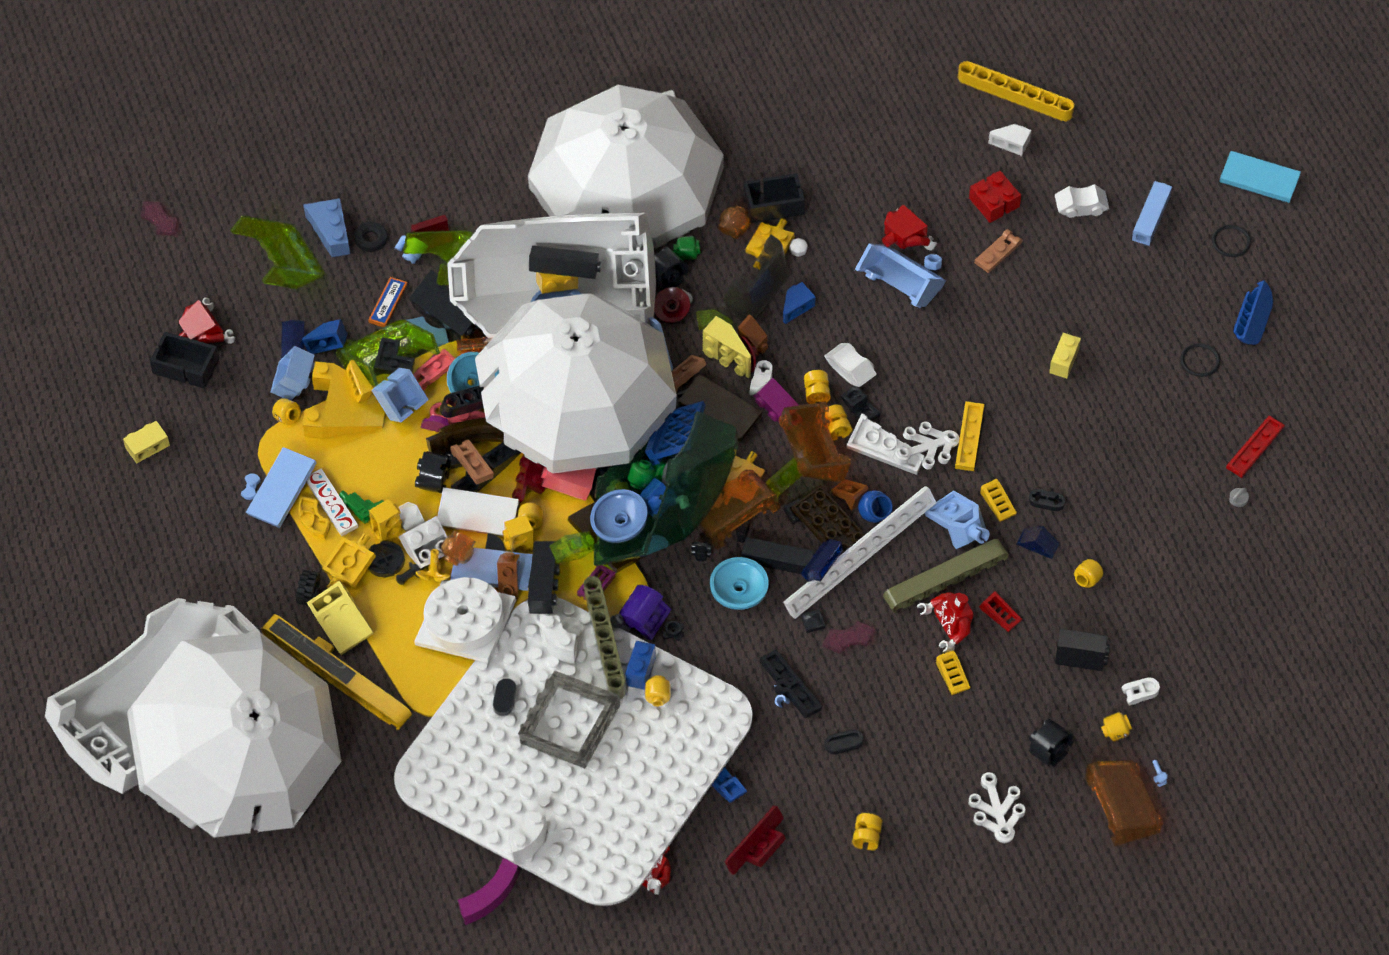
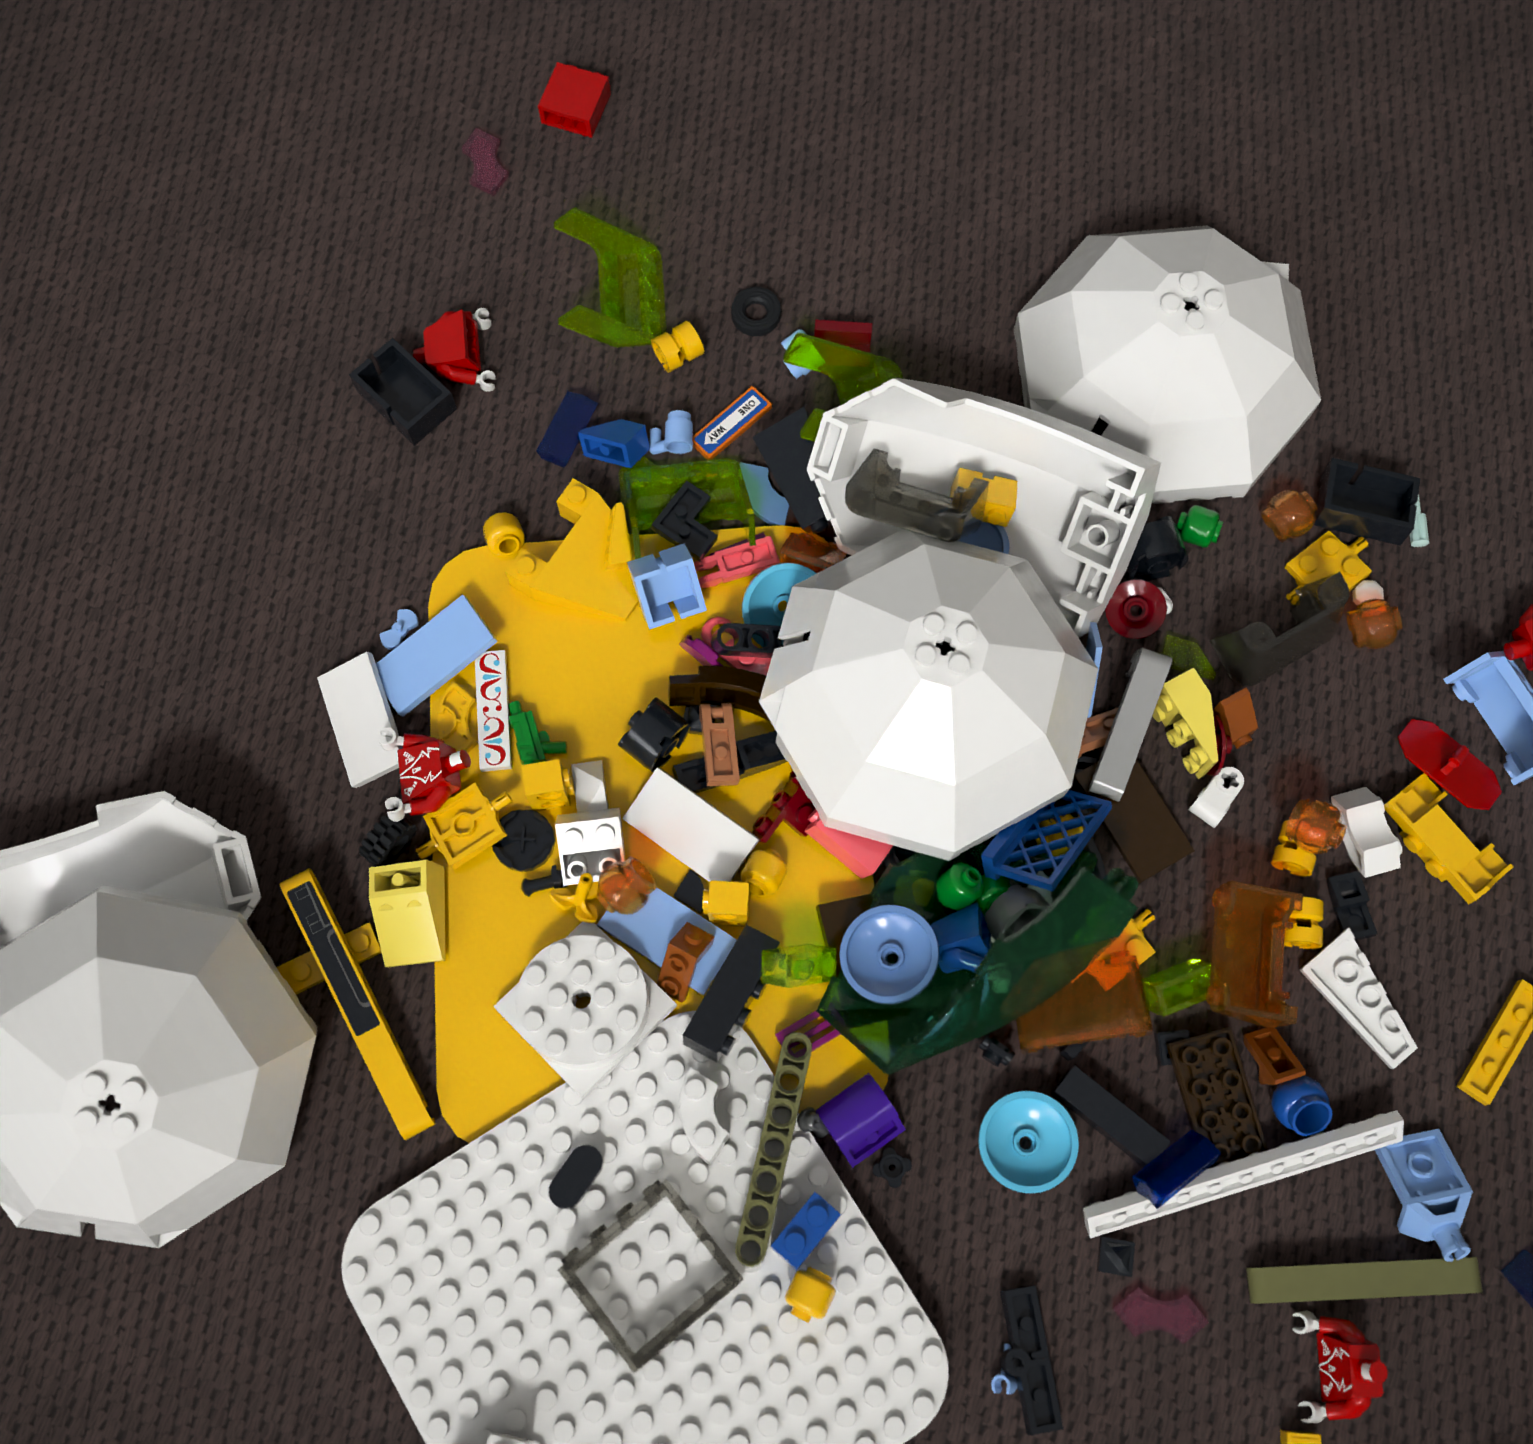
camera: 25 degrees right, 15 degrees up
light yellow brick [123,421,170,464] -> none
light blue piece [271,346,315,400] -> none
medium blue wedge [304,199,350,257] -> none
black brick [529,245,602,279] -> none
magenta brick [753,378,803,428] -> none
blue slope [783,282,815,324] -> none
white plant [893,422,960,469] -> none
red slope [979,591,1022,632] -> none
yellow slope [980,479,1017,522] -> none
none -> white tile [317,652,402,788]
none -> red torso [379,727,471,822]
none -> red brick [538,62,611,138]
none -> light blue piece [649,410,693,455]
none -> yellow wheel [651,321,704,373]
none -> clear smoke windscreen [845,448,989,542]
none -> light grey beam [1089,647,1173,802]
none -> clear orange piece [1285,799,1347,854]
none -> clear orange piece [1346,598,1403,649]
none -> yellow bracket [1384,773,1513,904]
none -> red shield [1398,719,1502,810]
none -> light aqua axle [1409,494,1429,547]

